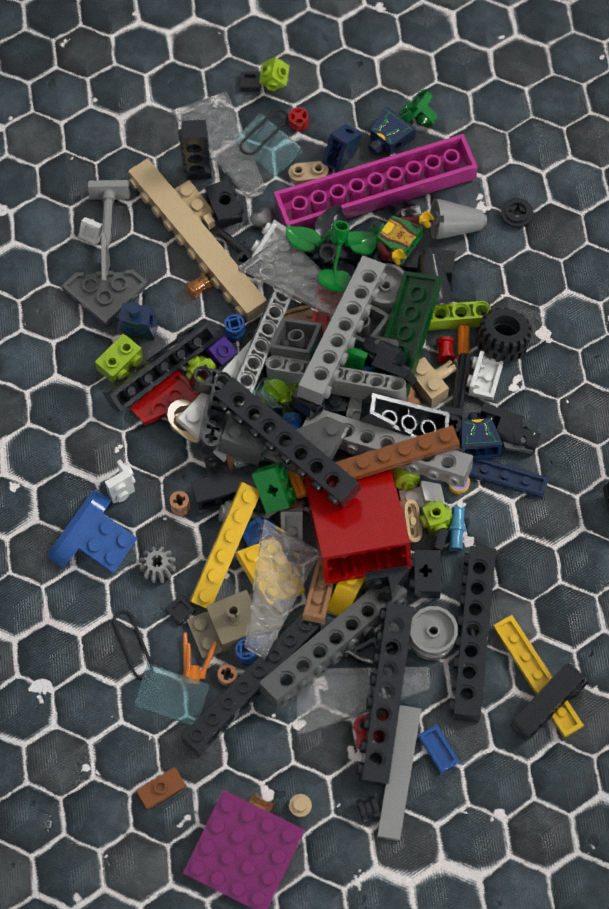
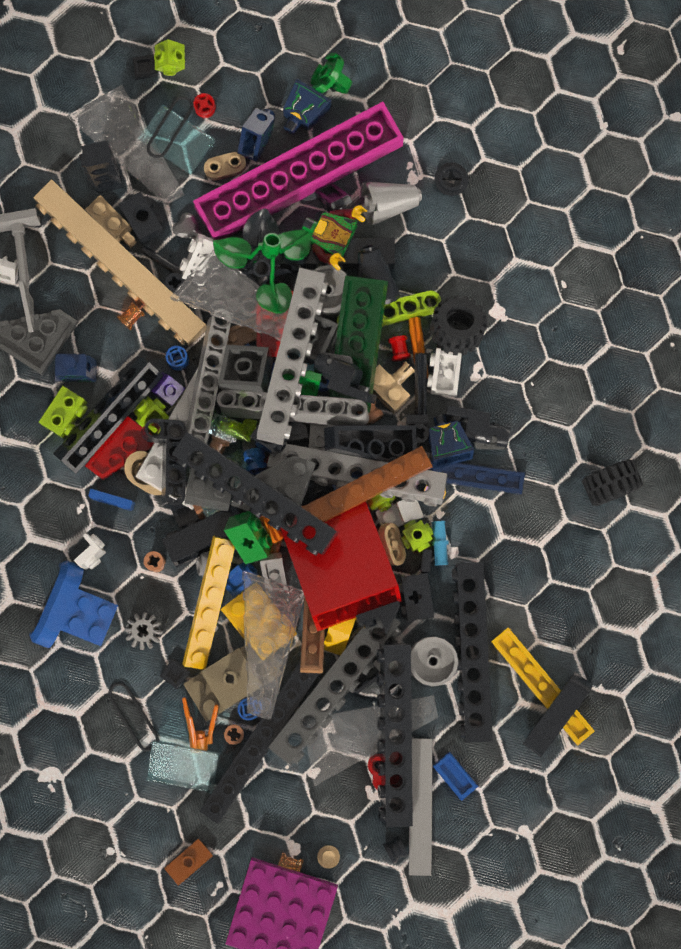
camera: 10 degrees left, 15 degrees up
none -> blue tile [88,489,135,511]

